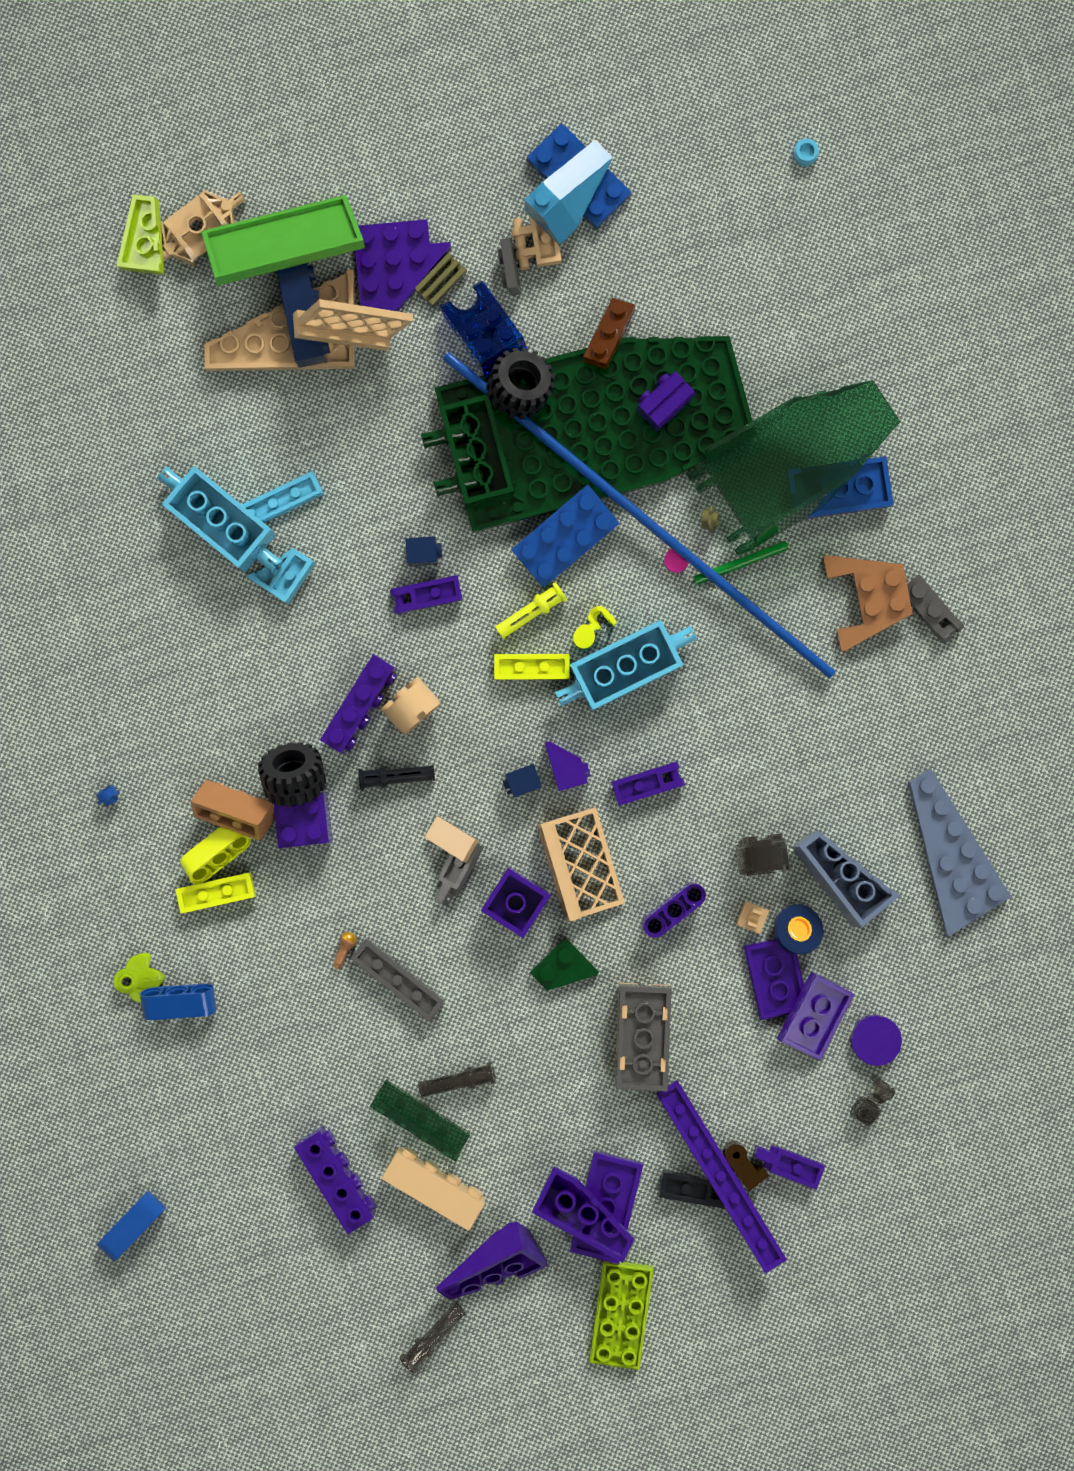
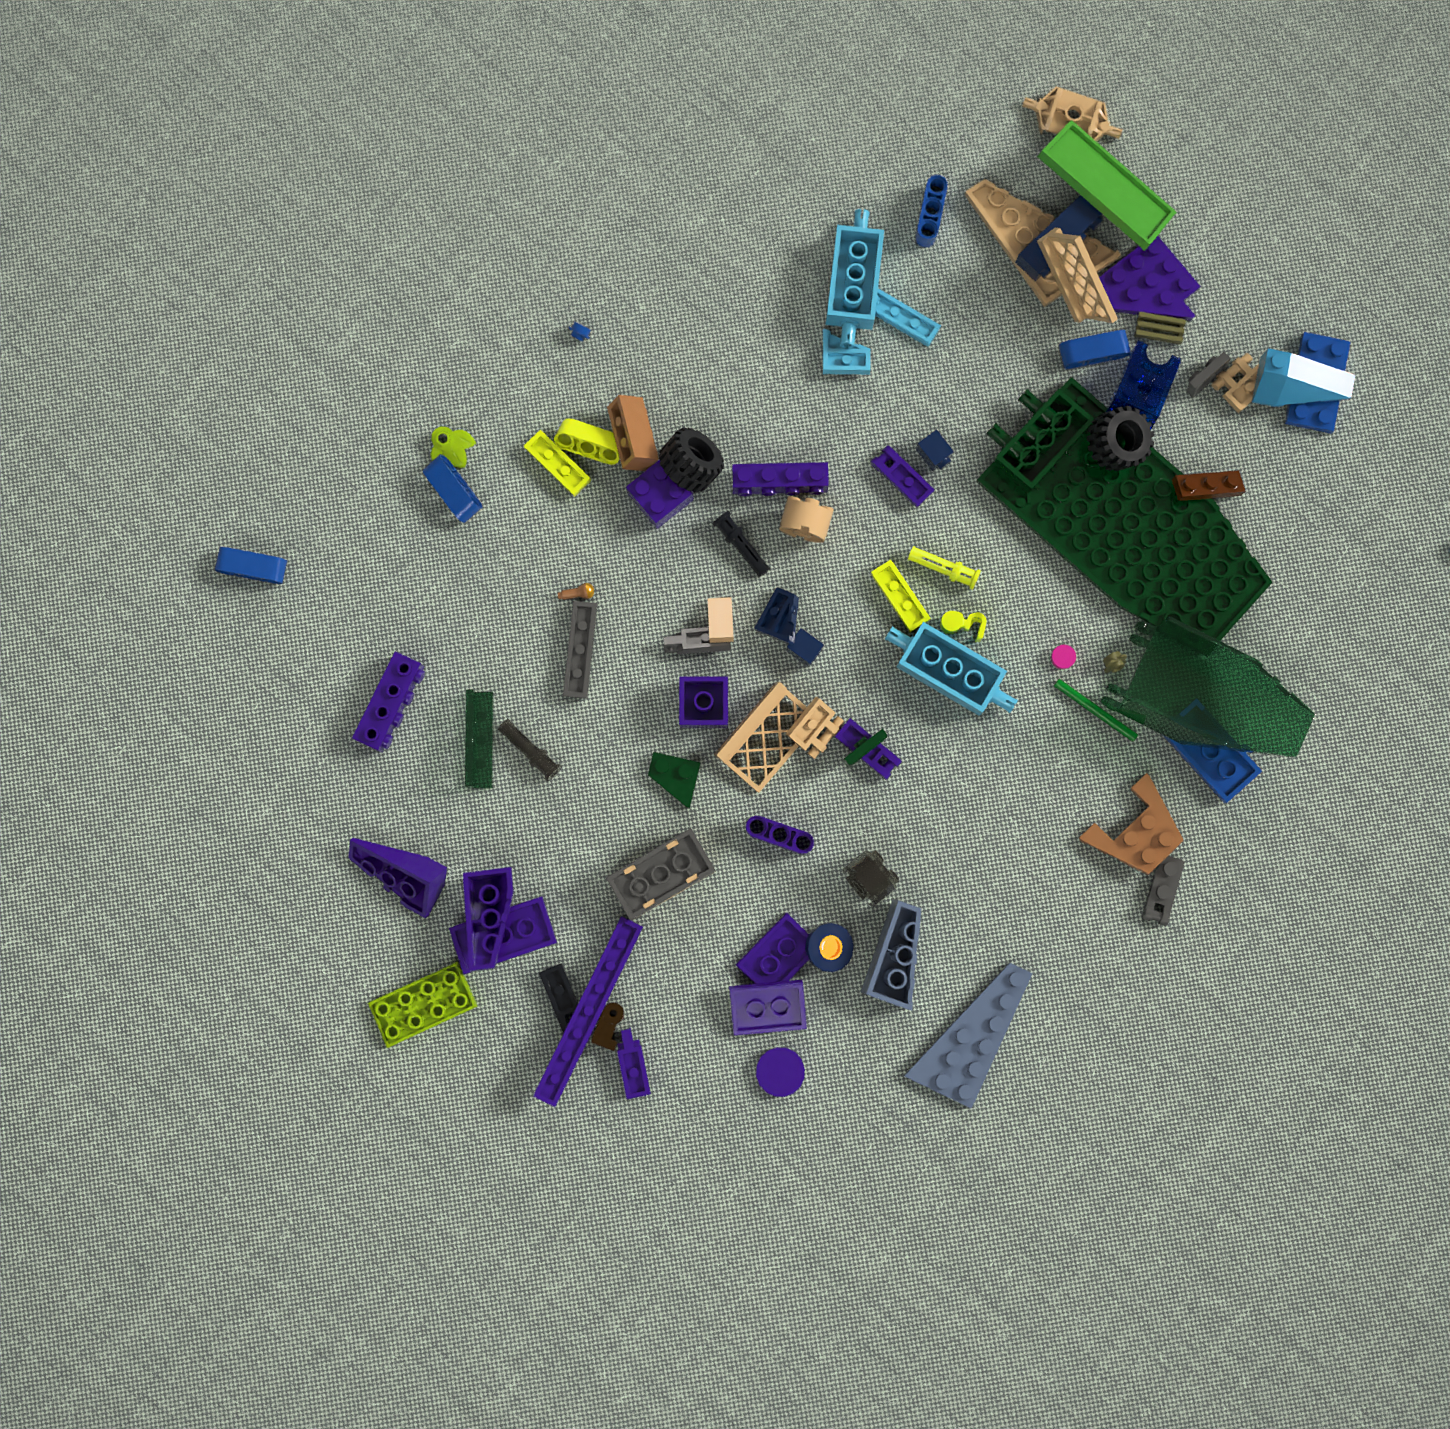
camera: 60 degrees right, 5 degrees down
lime wing [116,194,164,275] -> none
tan brick [381,1147,485,1231] -> none
clear smoke pin [399,1302,466,1374] -> none
blue piece [443,352,836,679] -> none
blue plate [511,484,620,588] -> none
dark purple slope [545,741,591,791] -> none
dark purple brick [637,372,696,432] -> none
tan tile [736,901,769,934] -> none
clear smoke leg [850,1074,896,1126] -> none
none -> dark blue wing [754,587,799,646]
none -> tan plate [786,697,845,759]
none -> dark green plate [843,729,888,768]
none -> blue beam [916,175,948,248]
none -> blue beam [1059,330,1131,369]

